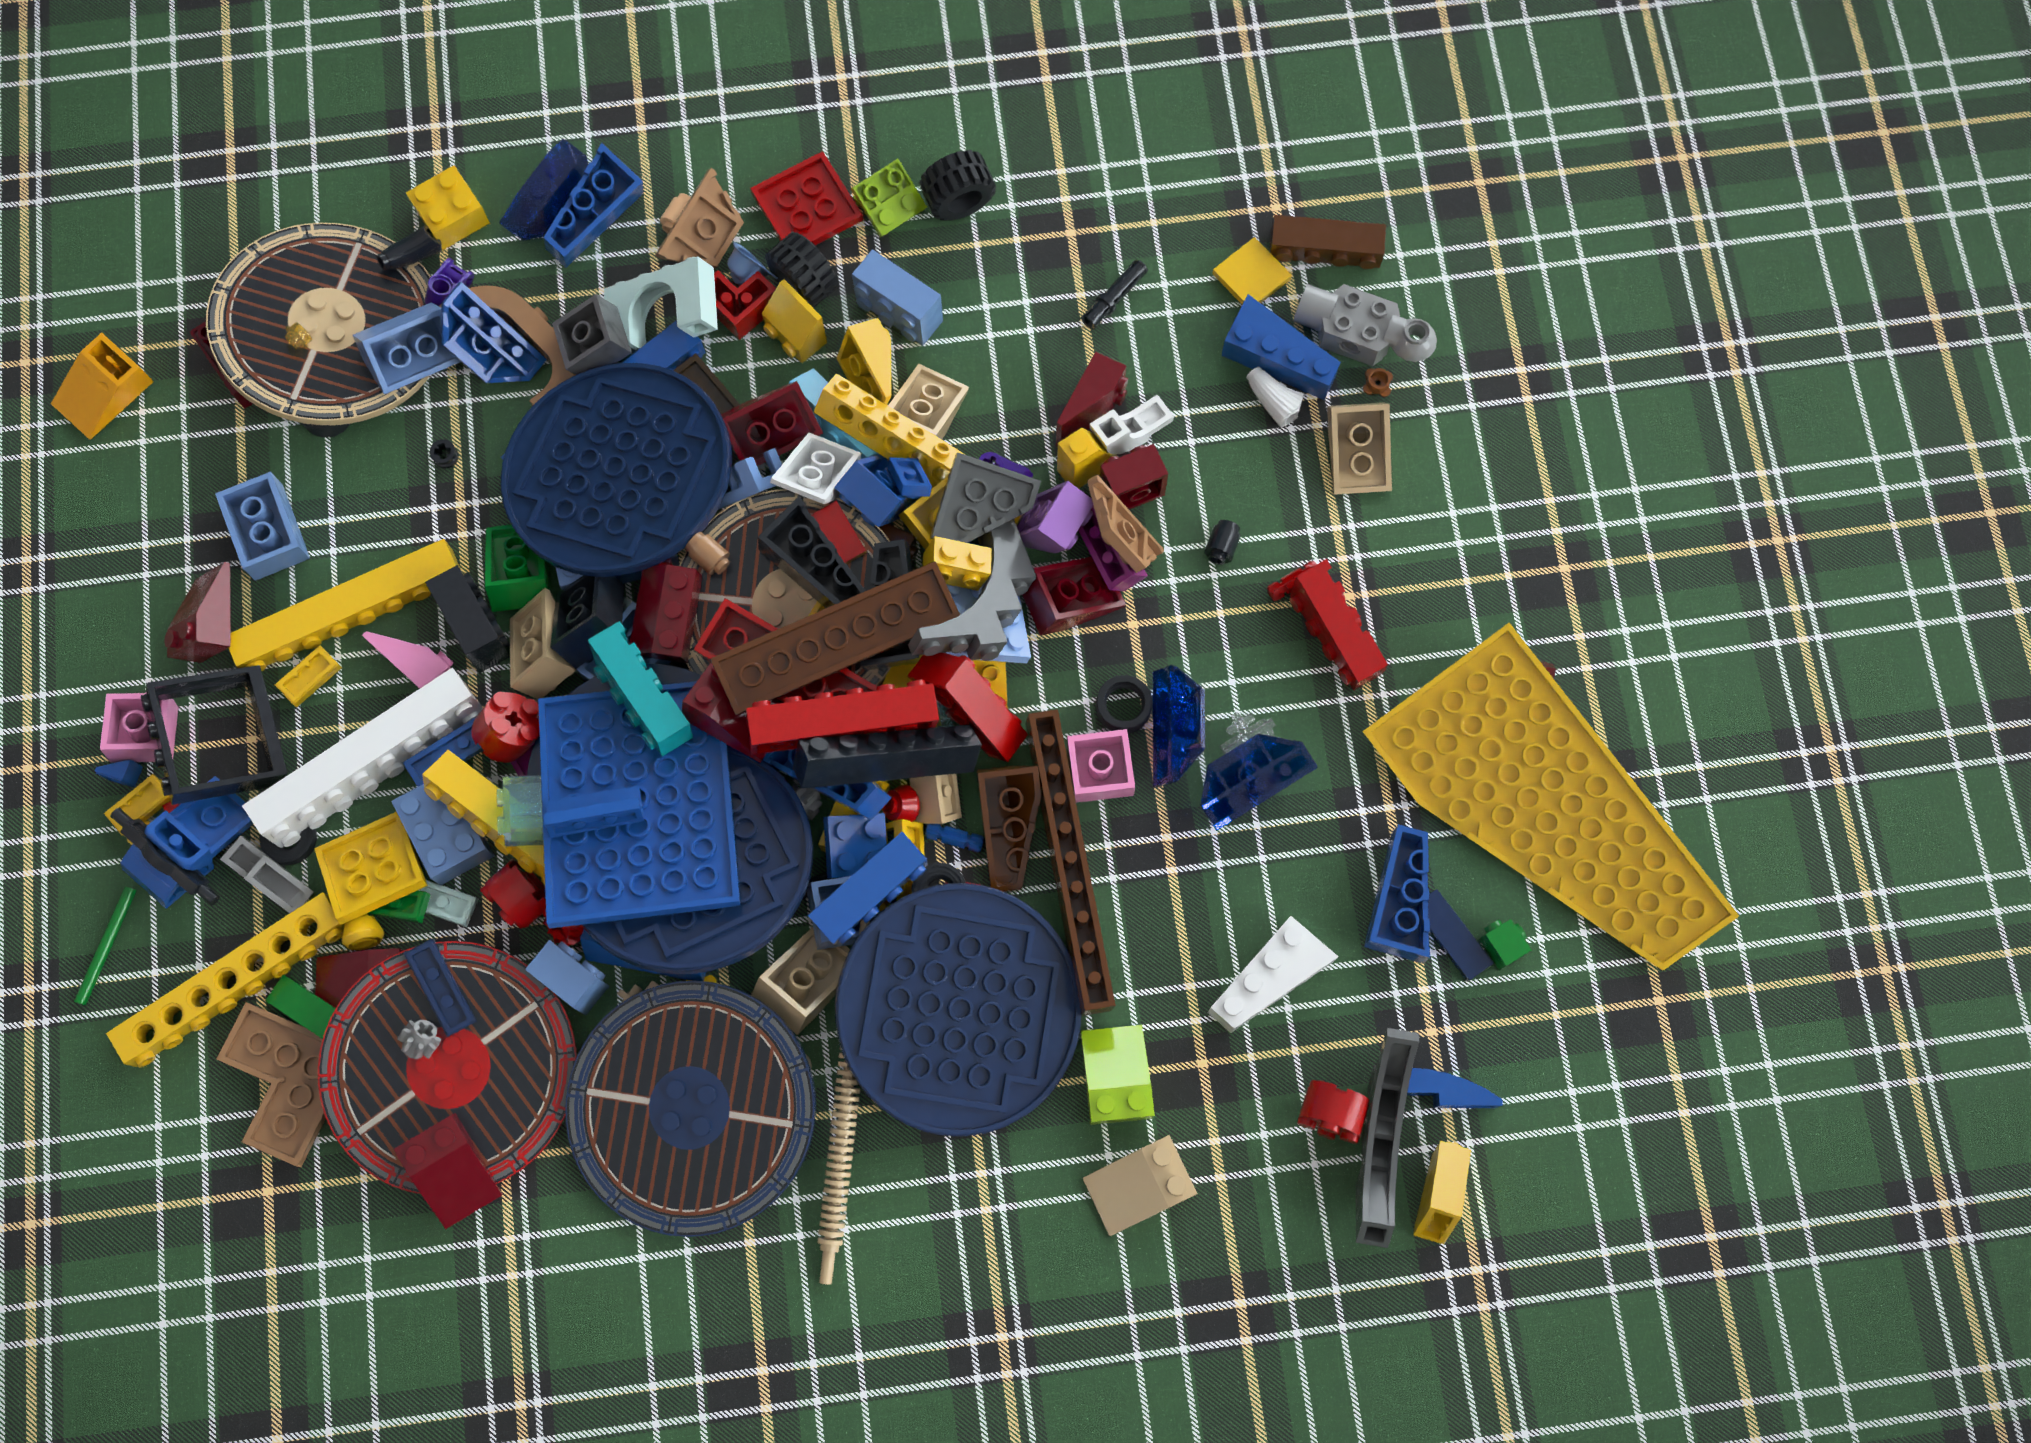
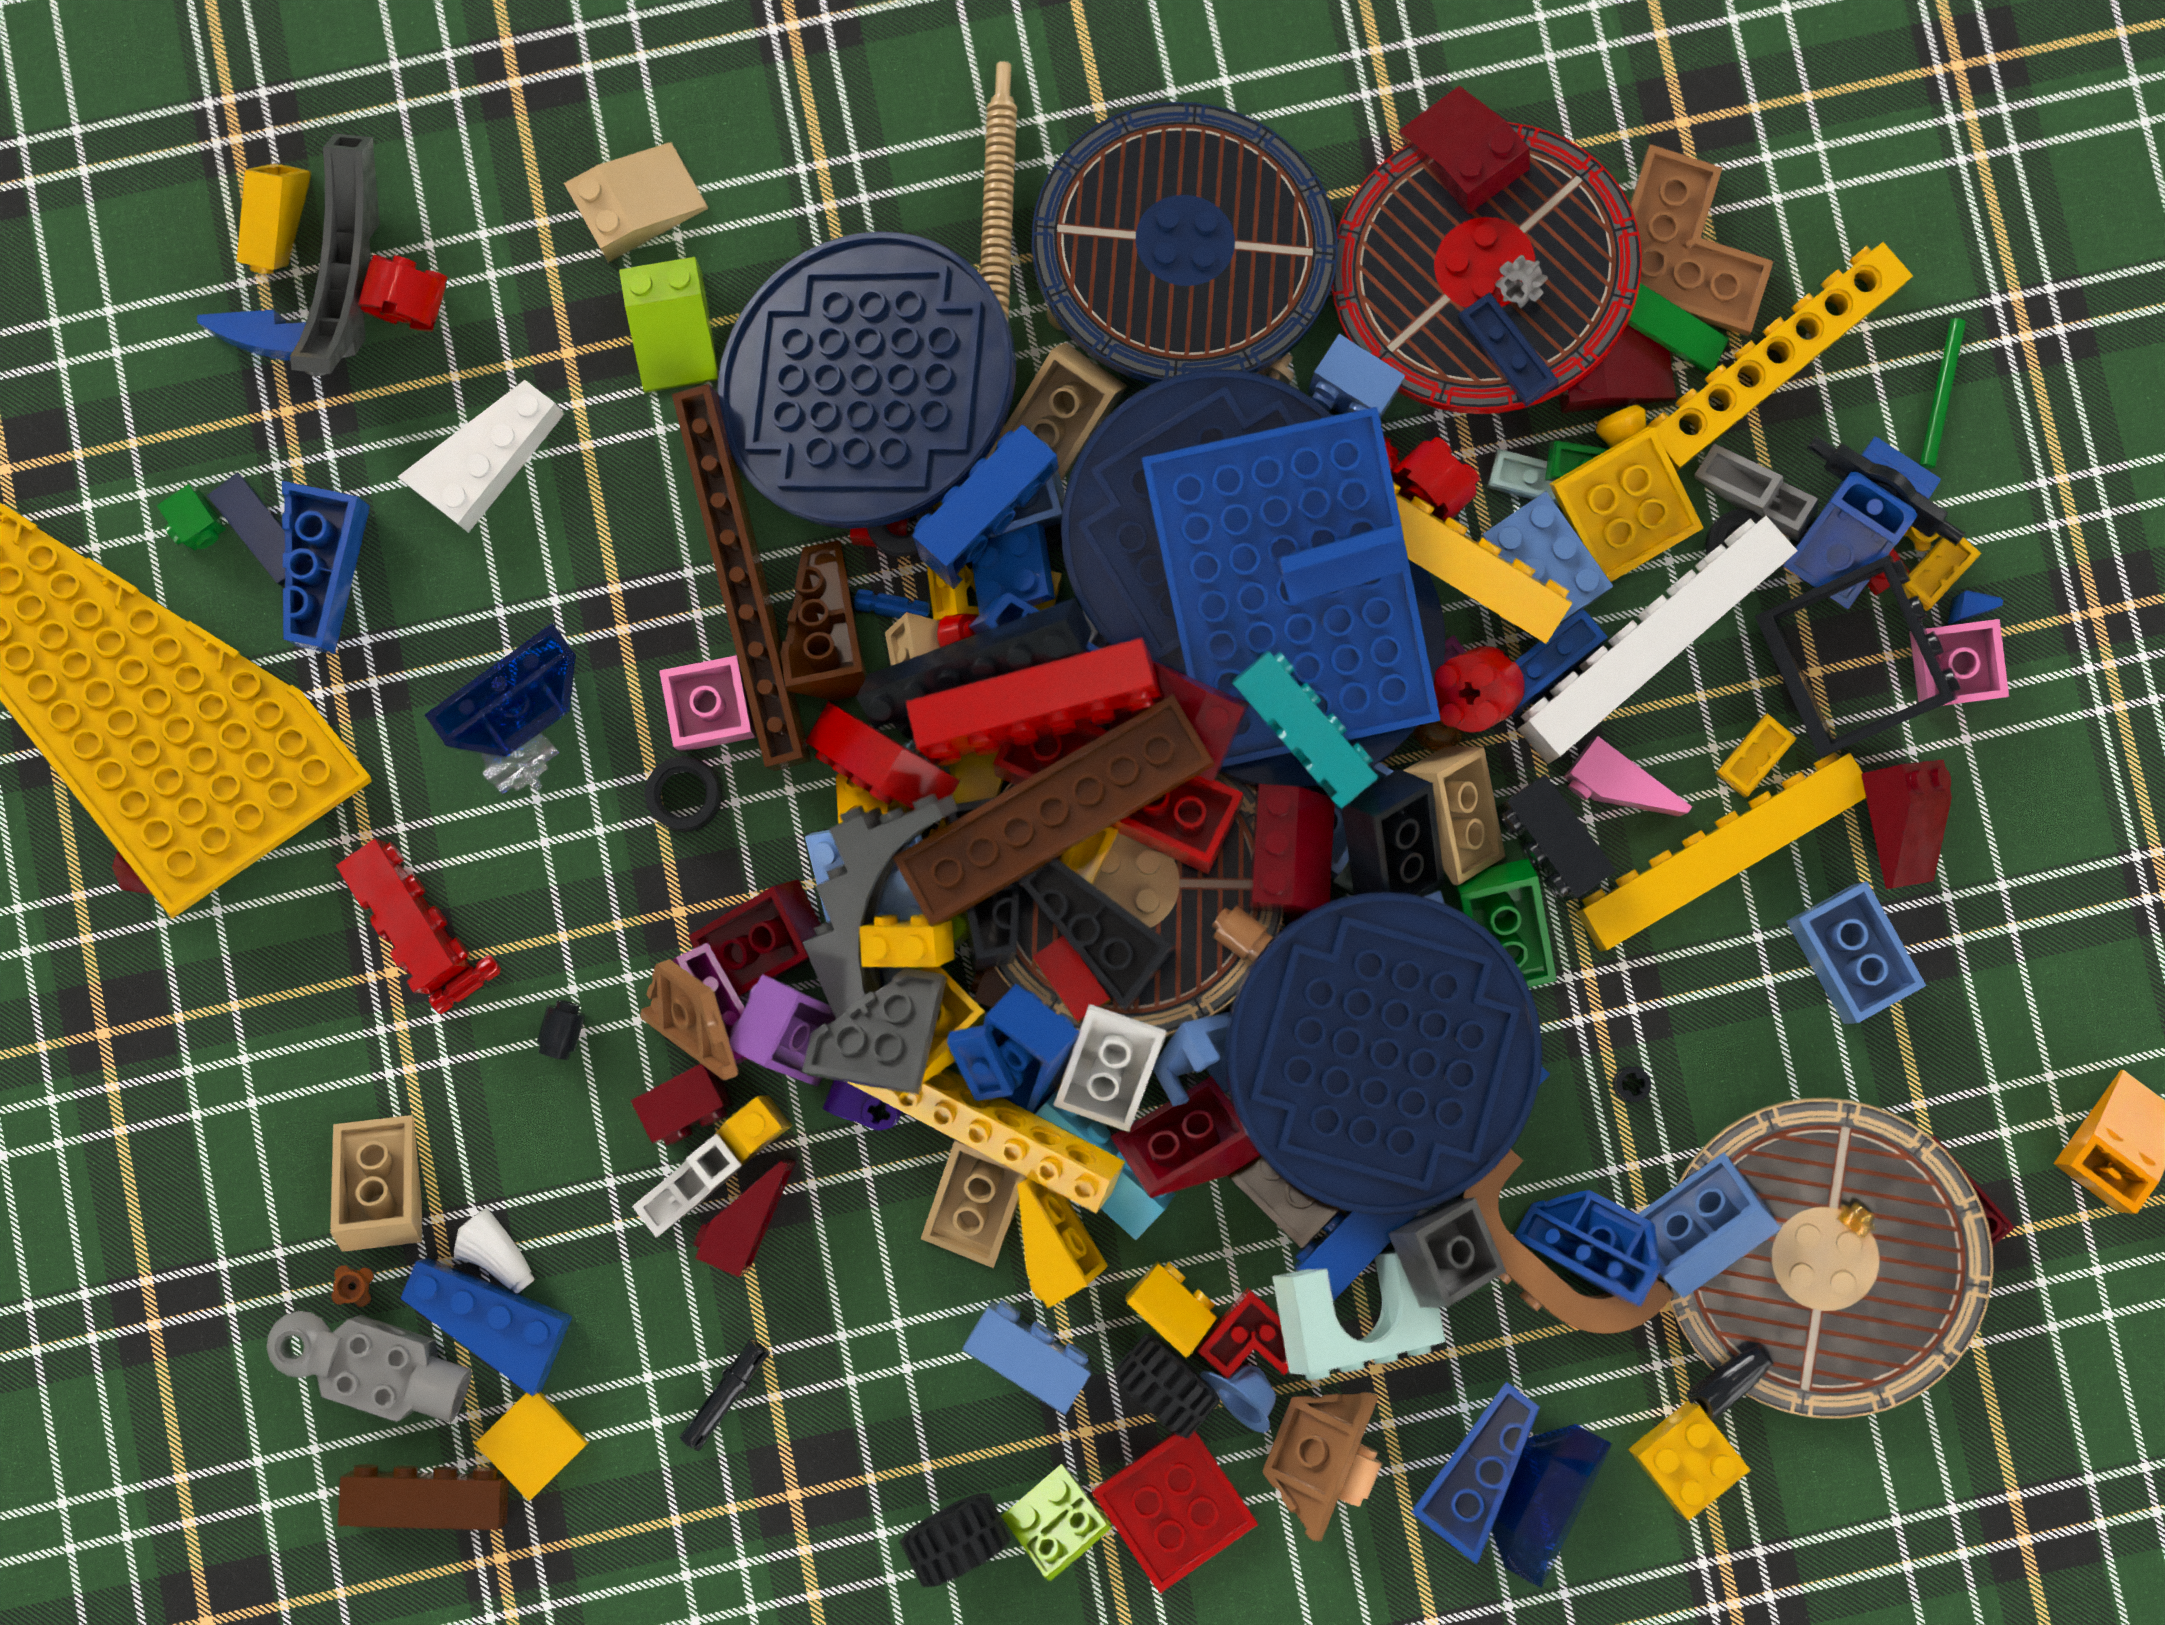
camera: 175 degrees right, 10 degrees up
dark purple piece [425,258,474,306] -> none
clear light blue brick [497,775,543,846] -> none
clear blue wedge [1153,665,1206,788] -> none

